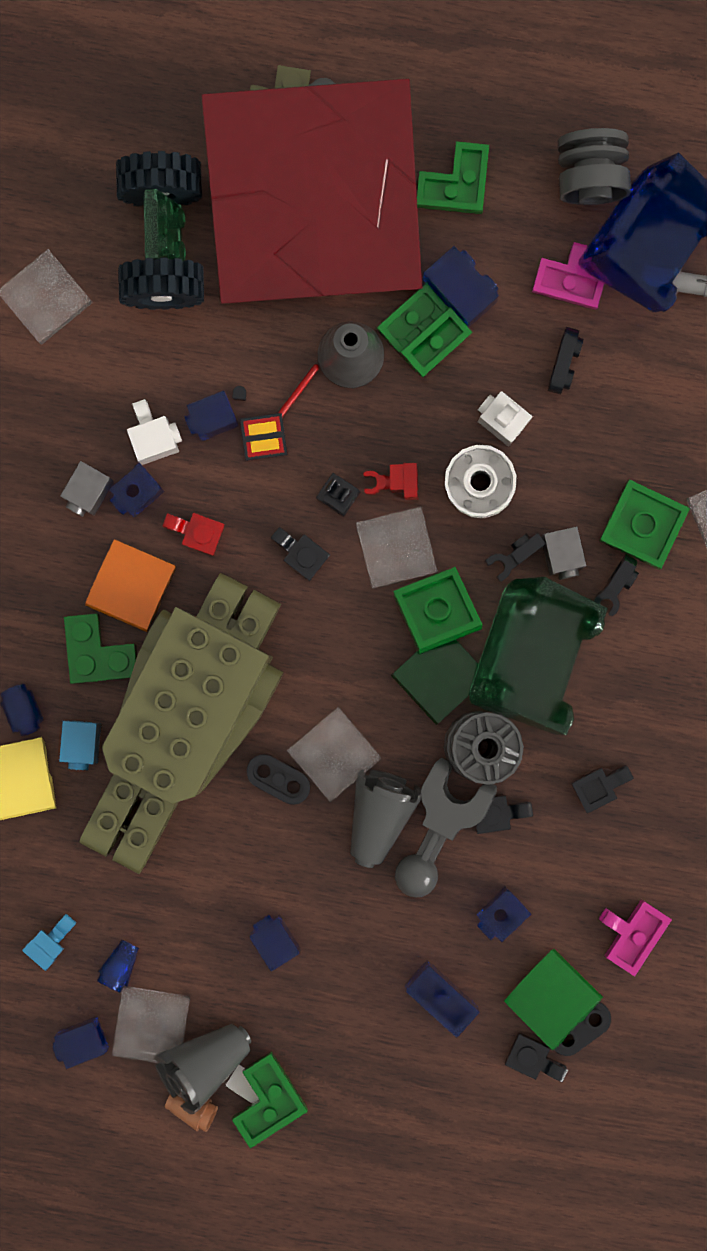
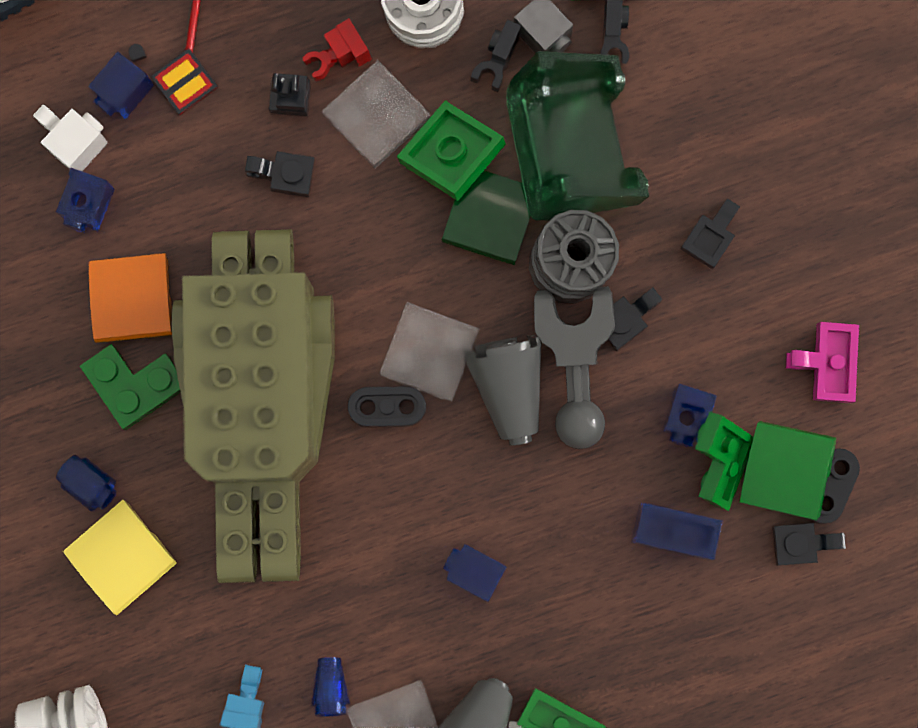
camera: 30 degrees left, 5 degrees down
dark azure brick [59,720,101,770] -> none
flat silver brick [60,461,114,517] -> none
red plate [163,513,225,556] -> none
none -> green plate [695,412,754,511]

